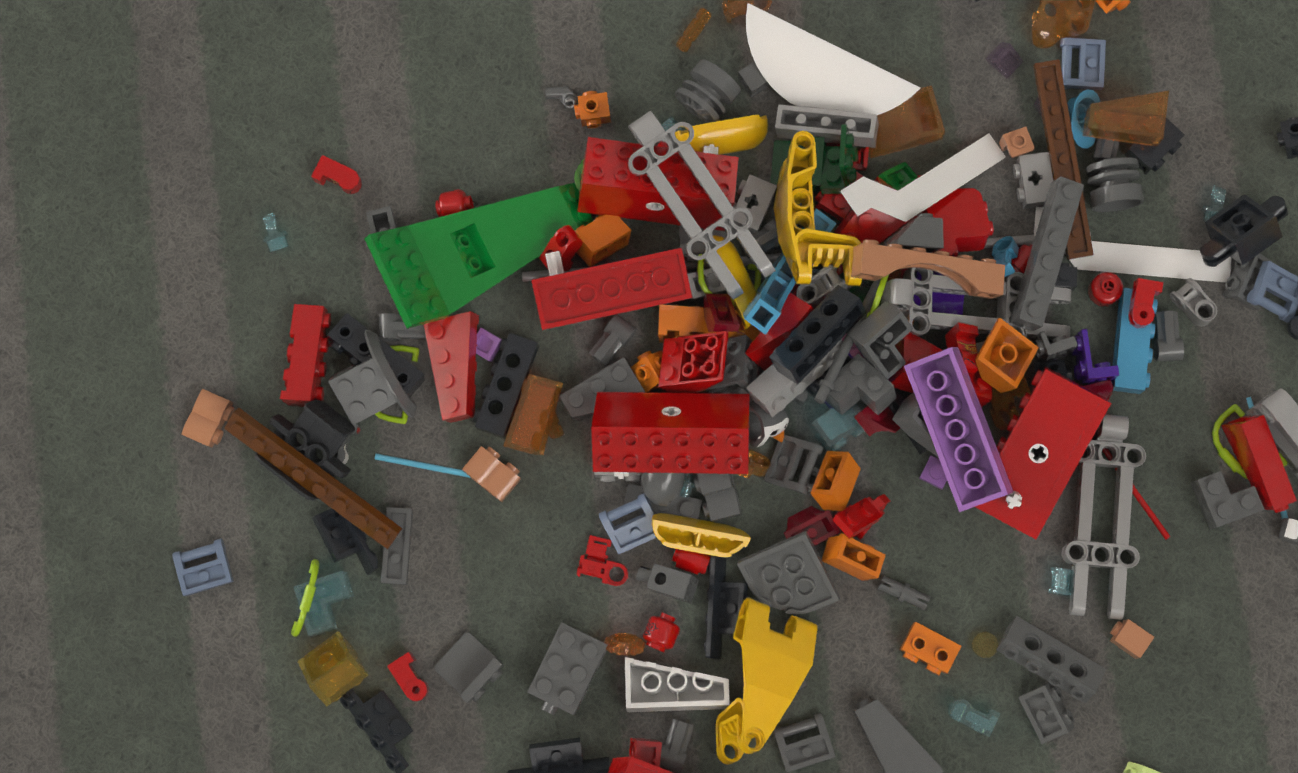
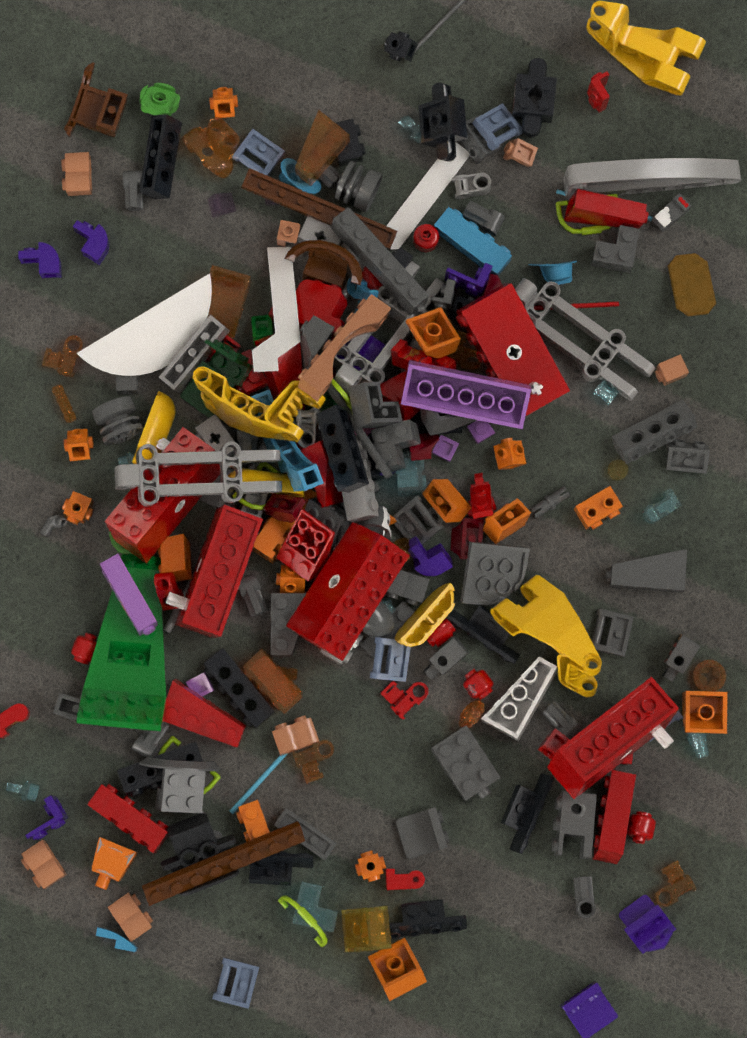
camera: 70 degrees left, 0 degrees up
red leg [1128,278,1164,328] -> none
none -> nougat brick [21,840,67,889]
none -> dark purple bracket [25,795,69,841]
none -> orange brick [64,429,94,461]
none -> orange torso [92,837,138,890]
none -> dark azure slope [96,927,138,952]
none -> medium lavender slope [100,554,158,636]
none -> orange brick [236,800,270,842]
none -> reddish brown piece [284,240,362,289]
none -> clear orange piece [293,740,334,784]
none -> orange brick [355,851,386,882]
none -> orange slope [368,938,427,1001]
none -> dark purple brick [408,536,453,576]
none -> medium lavender plate [432,435,459,463]
none -> orange brick [493,438,526,470]
none -> nougat bracket [503,138,538,167]
none -> dark azure piece [528,261,577,285]
none -> pearl gold shield [668,253,716,316]

